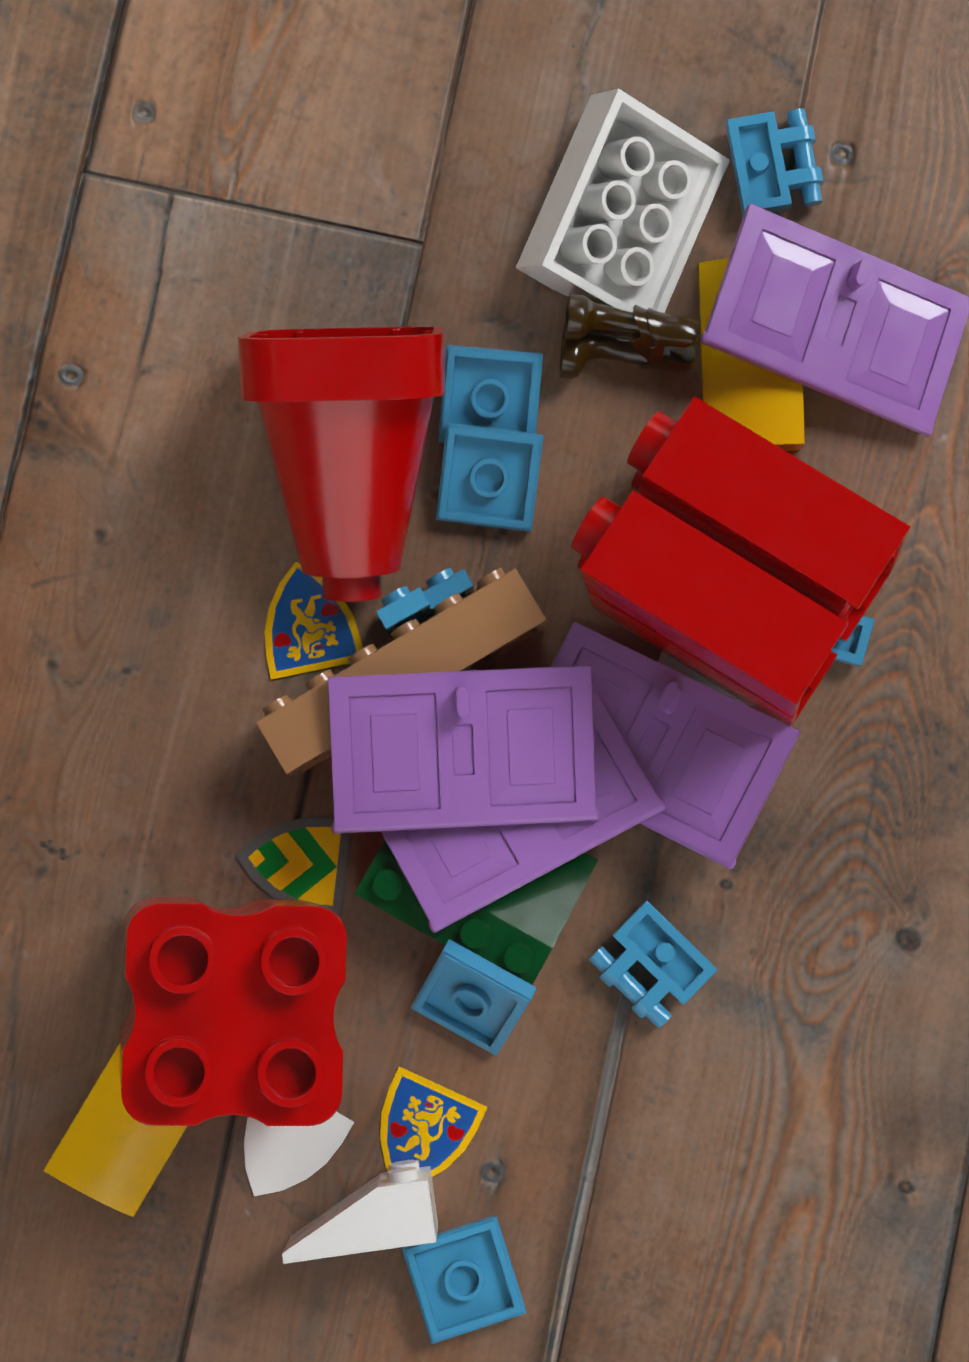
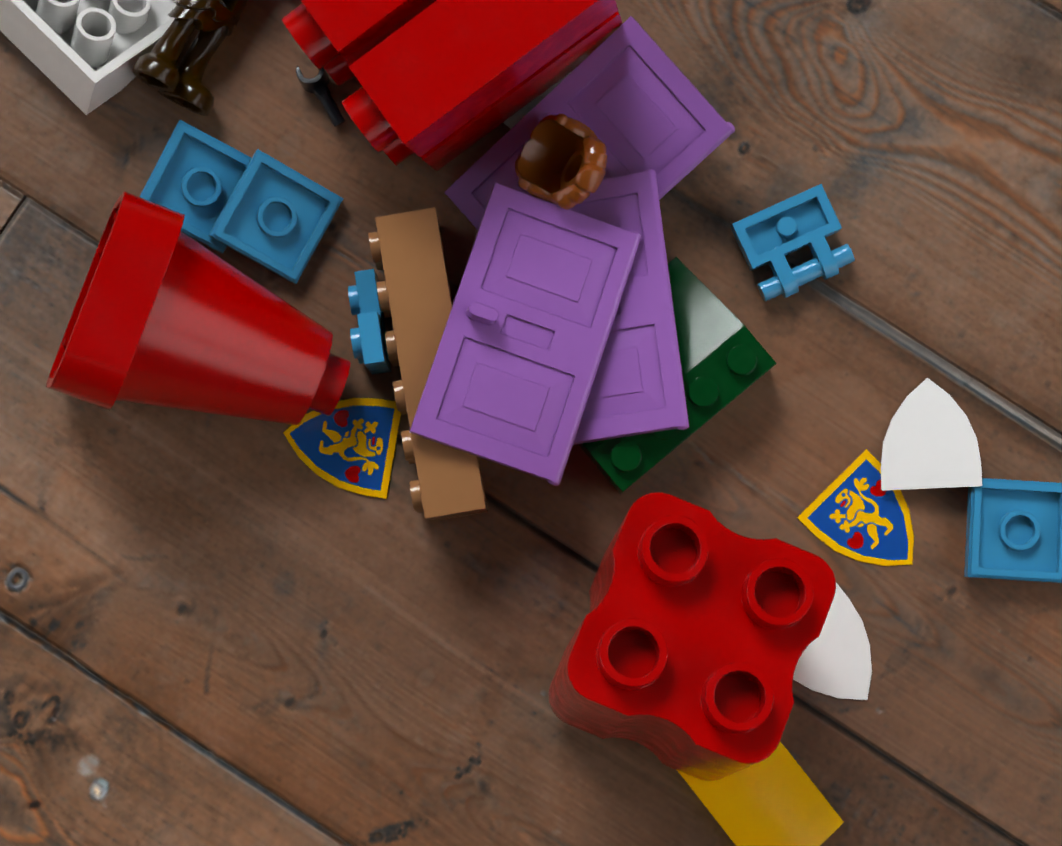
camera: 65 degrees left, 0 degrees up
sticker [235,817,351,917] -> none
white slope [282,1160,438,1264] -> none
dark azure plate [411,939,537,1056] -> none
none -> black hand [296,66,345,127]
none -> dark orange hair [515,113,608,210]
none -> white sticker [881,378,982,491]

